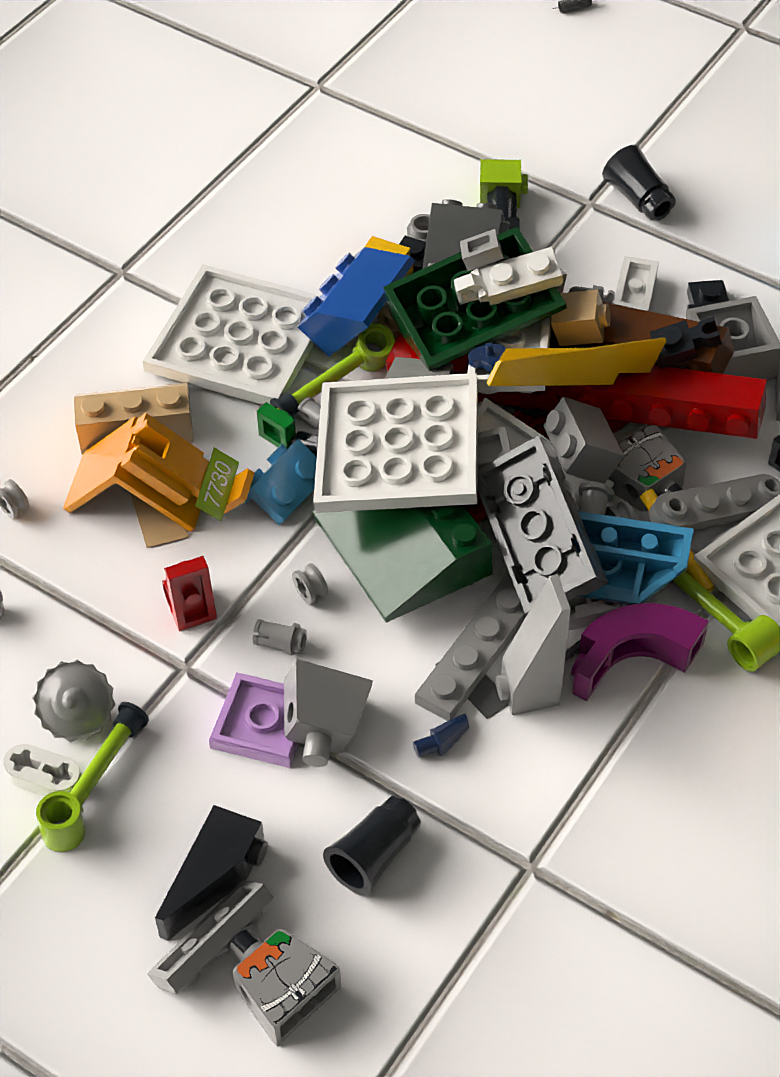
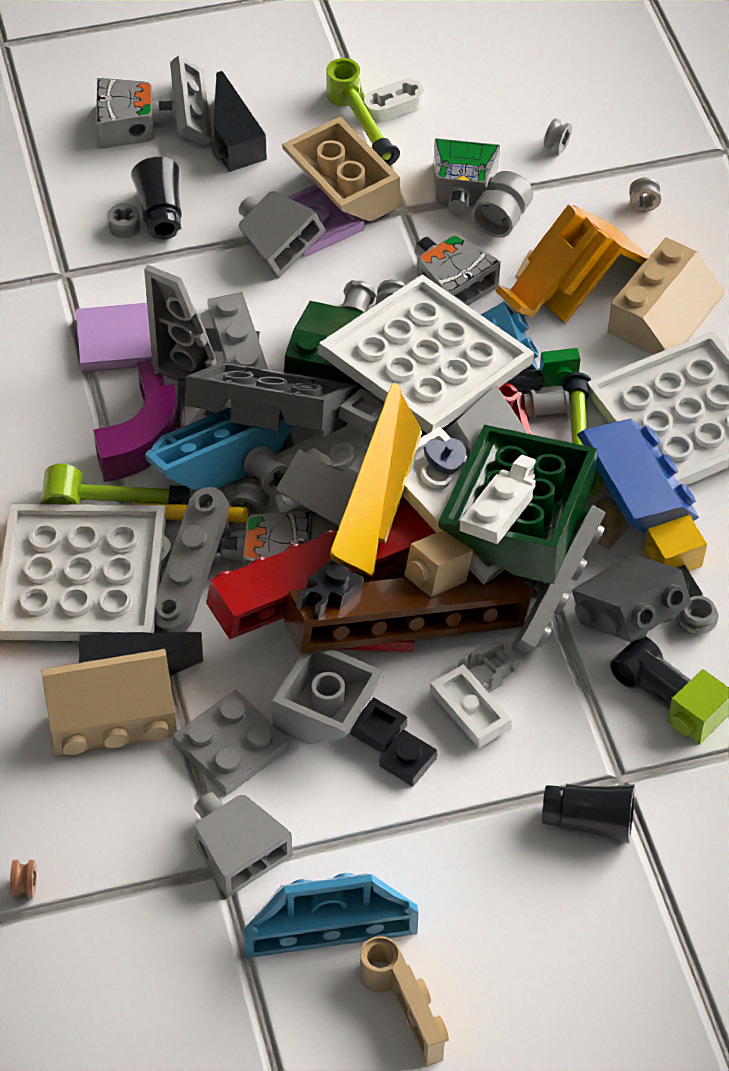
camera: 130 degrees right, 0 degrees up
light grey piece [32,659,116,743] -> none
red plate [162,556,217,631] -> none
lime sticker [195,447,239,521] -> none
light grey pin [252,619,307,655] -> none
dark blue bar [413,713,470,758] -> none
light grey plate [460,229,503,271] -> none
none -> lavender tile [76,303,152,372]
none -> light grey bush [108,203,140,238]
none -> tan slope [282,116,400,221]
none -> light grey bush [339,280,376,312]
none -> light grey torso [414,235,501,306]
none -> torso [433,138,500,215]
none -> light grey wheel [471,171,533,238]

